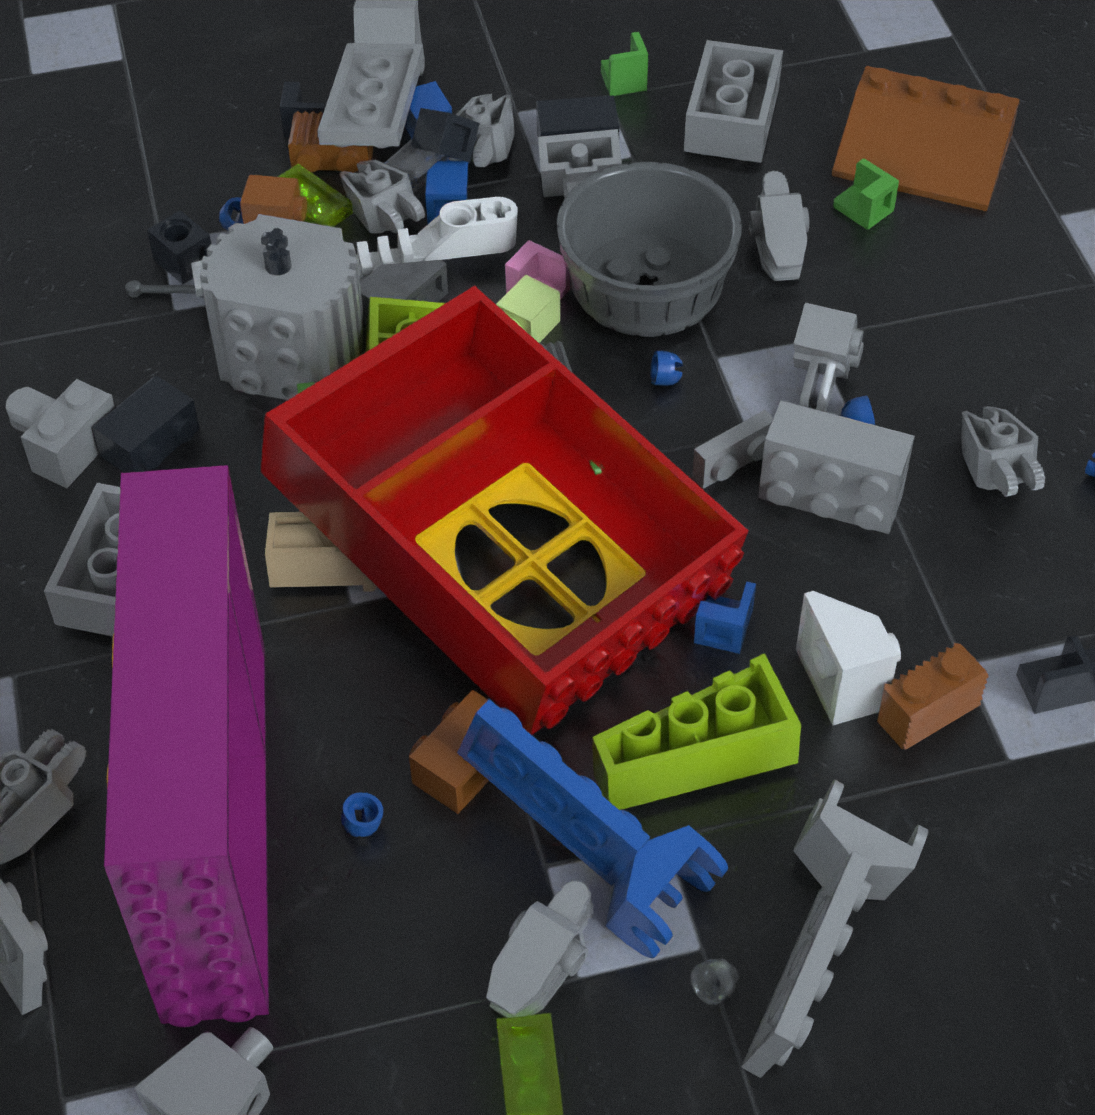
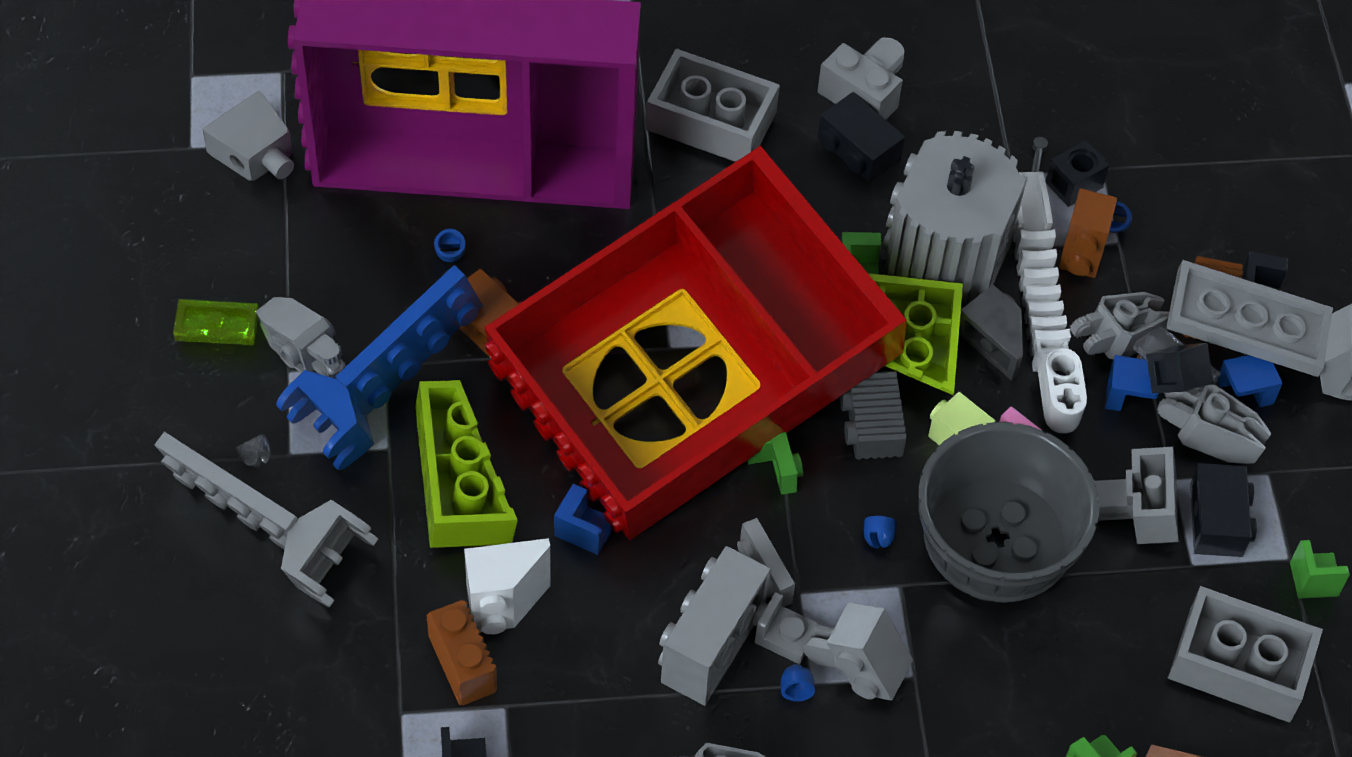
camera: 95 degrees right, 5 degrees up
clear neon green plate [278,163,353,227] -> none
light grey hinge [748,170,809,281] -> none

